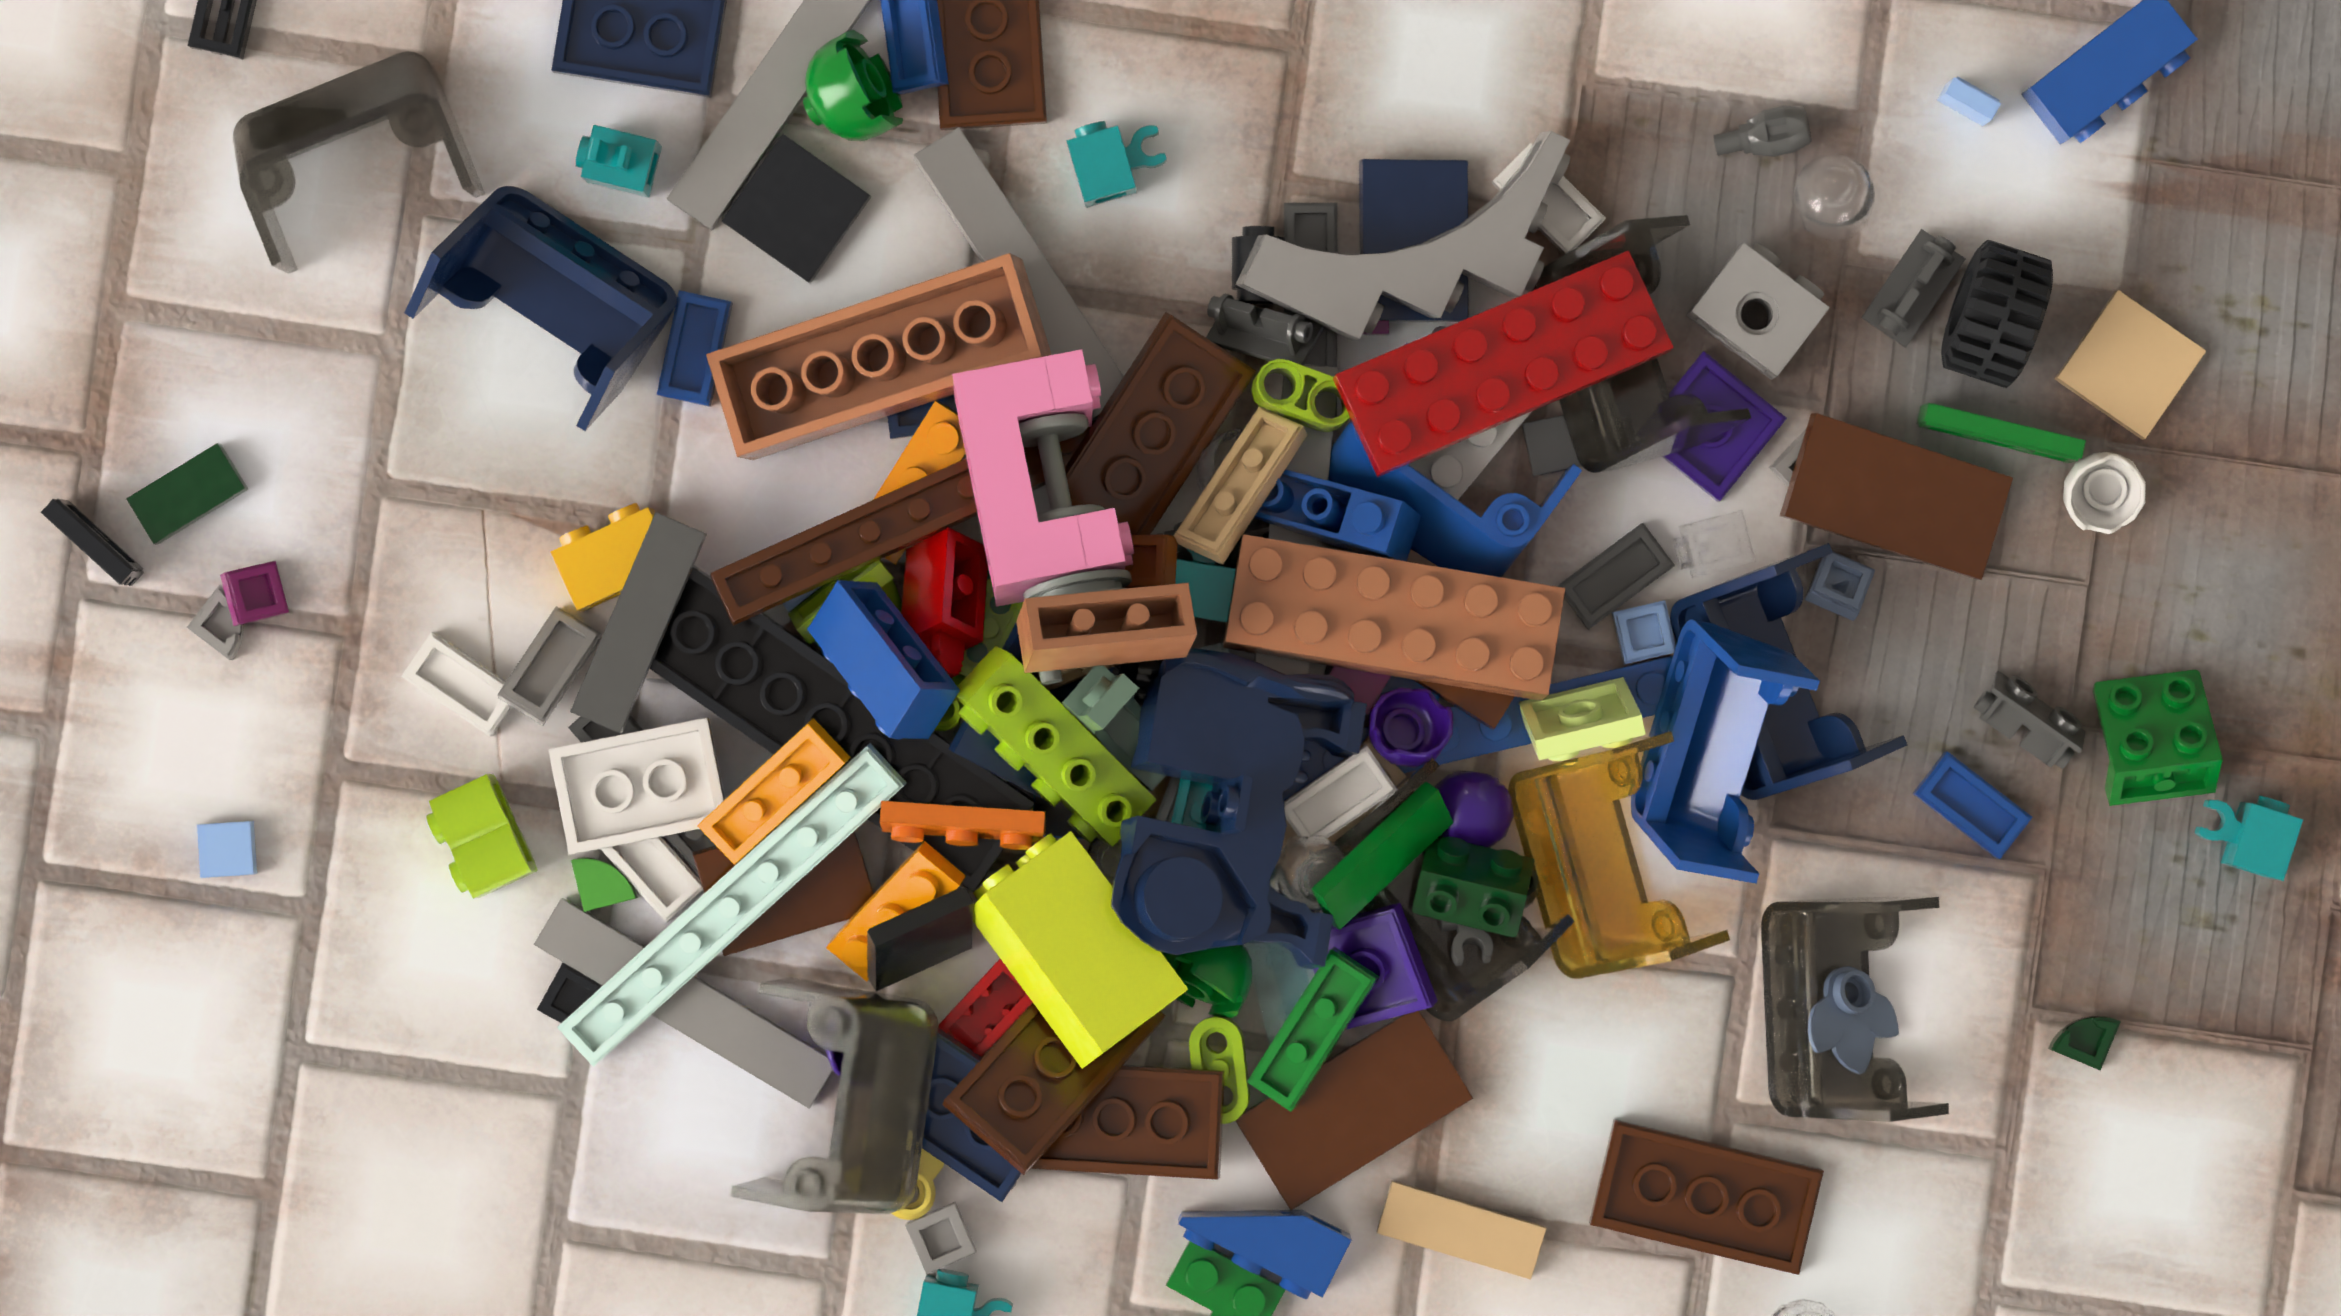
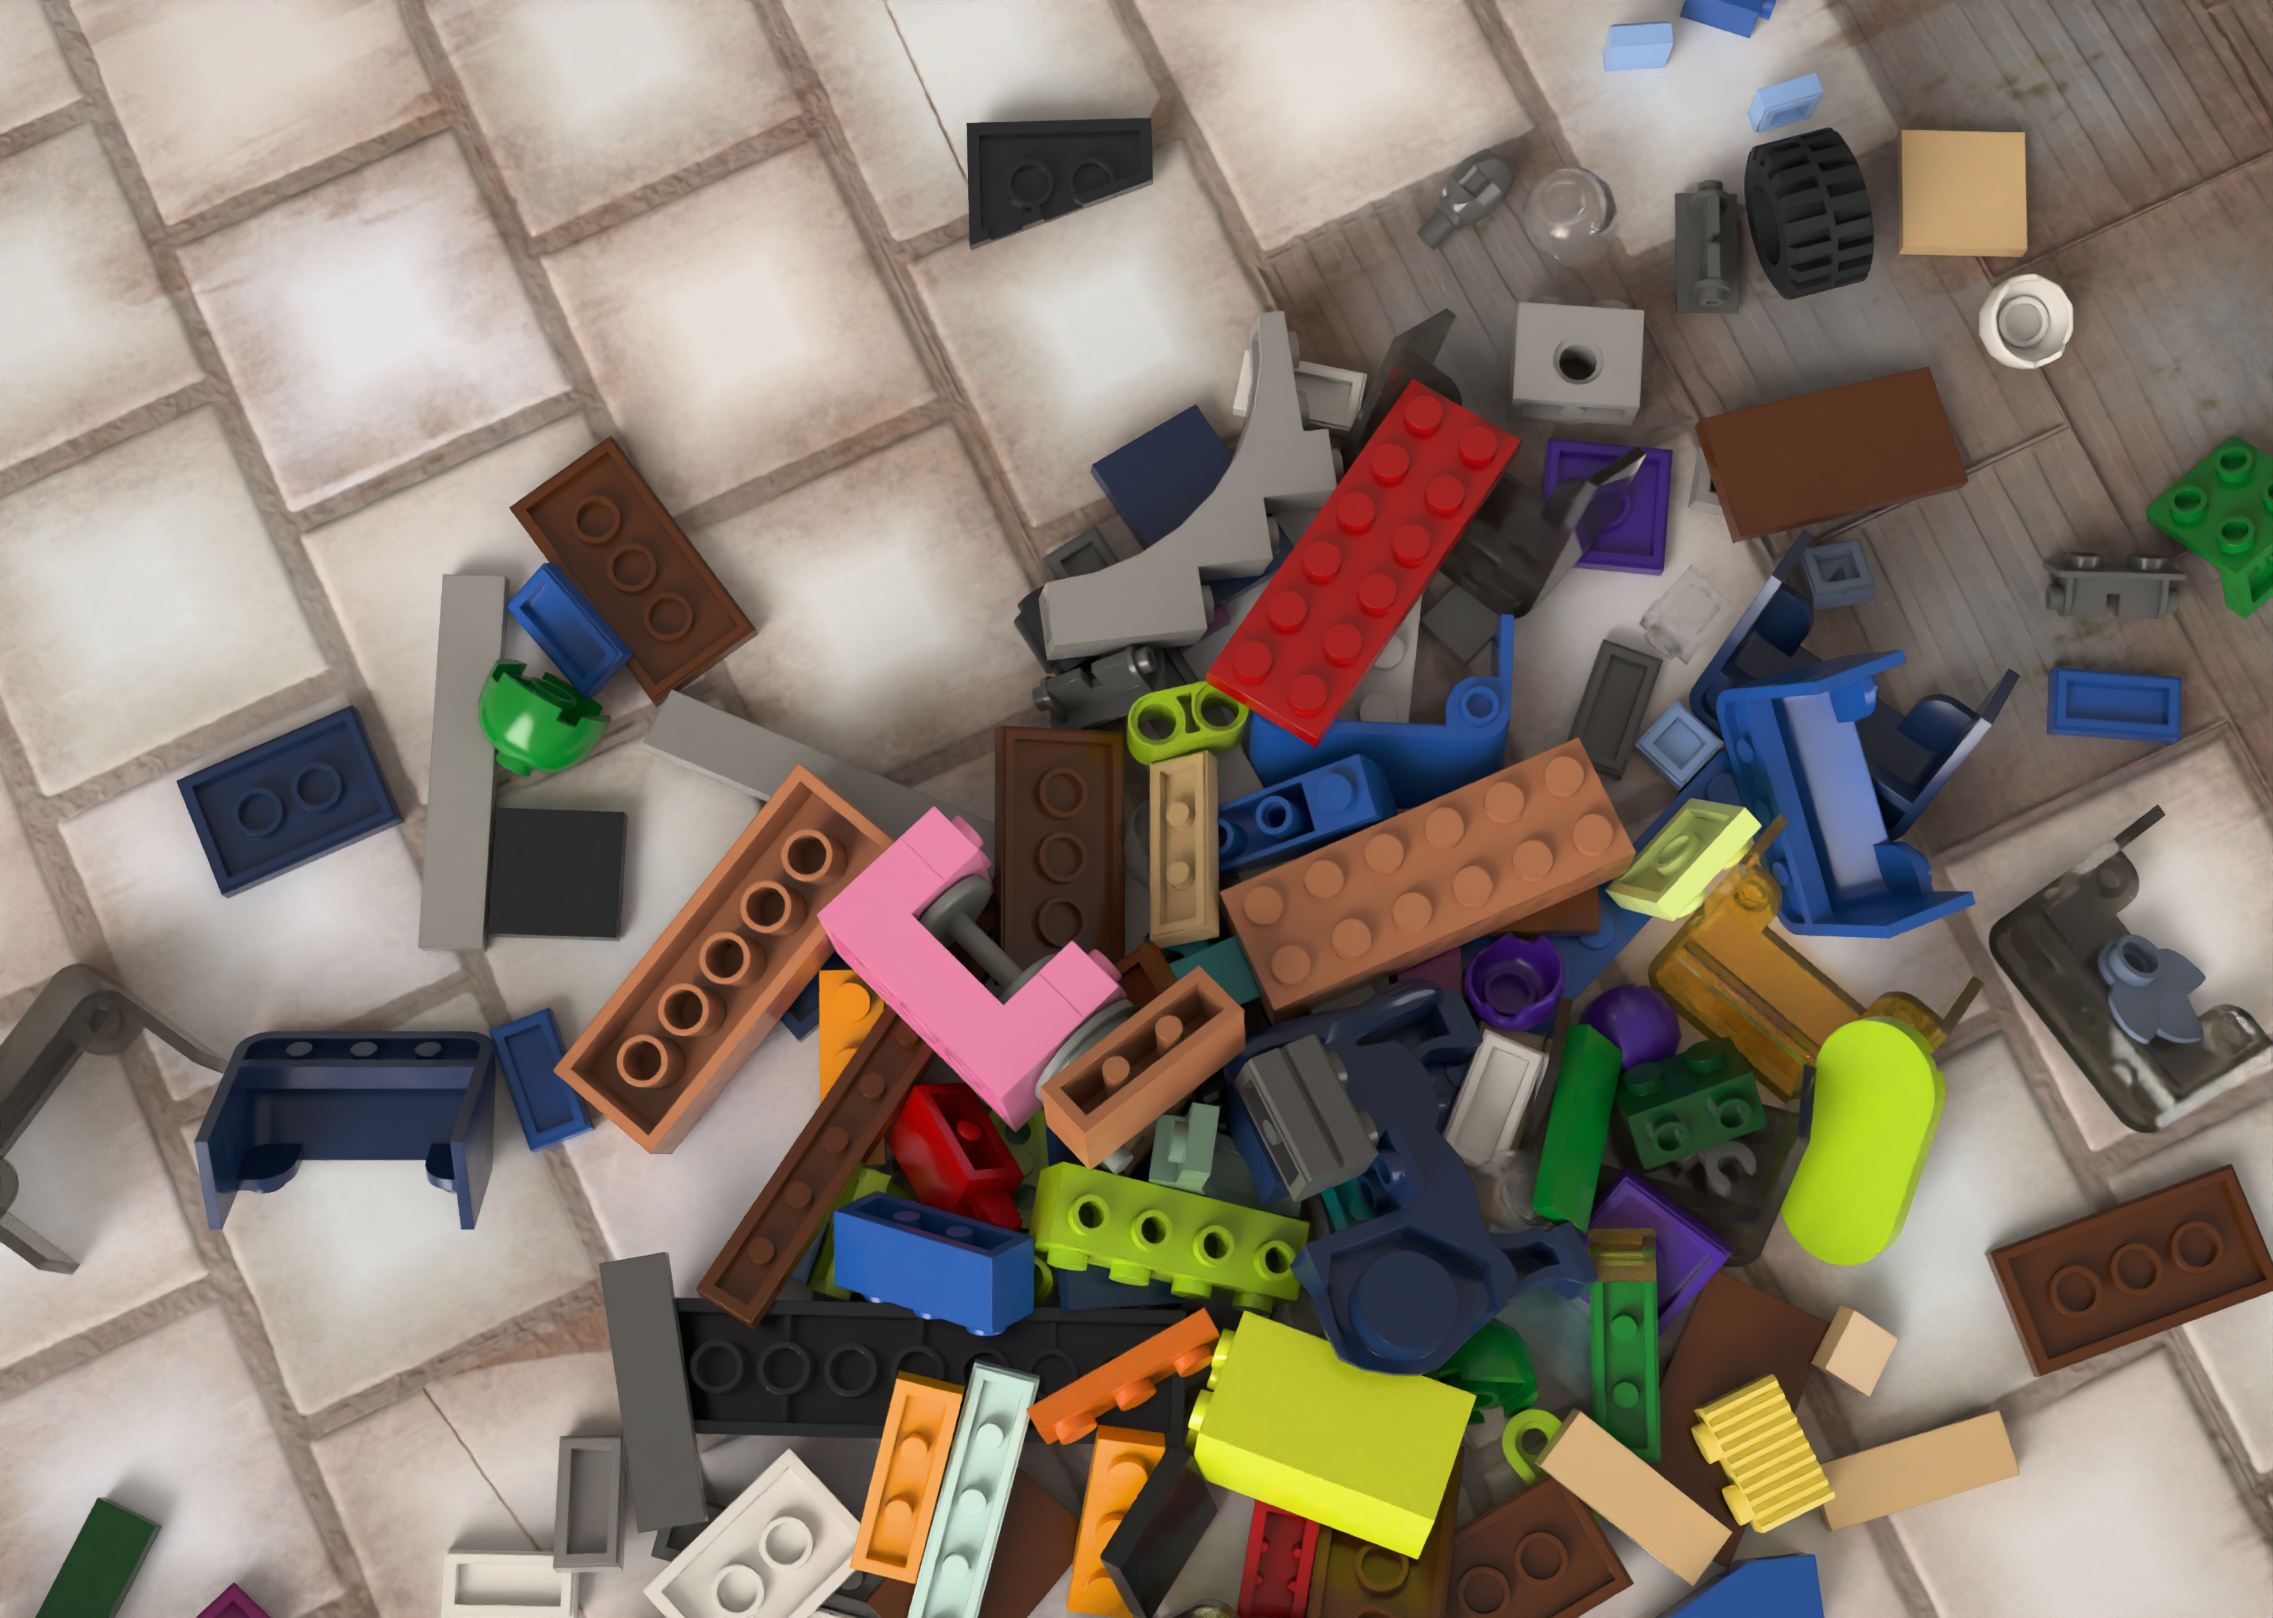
camera: 35 degrees left, 10 degrees down
yellow brick [550,503,655,612] -> none
teal brick [576,125,662,198] -> none
teal brick [1066,121,1167,208] -> none
green tile [1916,403,2086,463] -> none
none -> dark grey brick [1234,1034,1379,1202]
none -> tan tile [1534,1408,1732,1587]
none -> clear yellow tile [1588,1228,1656,1282]
none -> light yellow brick [1691,1374,1835,1533]
none -> light blue tile [1748,72,1824,133]
none -> lime tile [1778,1015,1946,1266]
none -> tan tile [1811,1305,1899,1397]

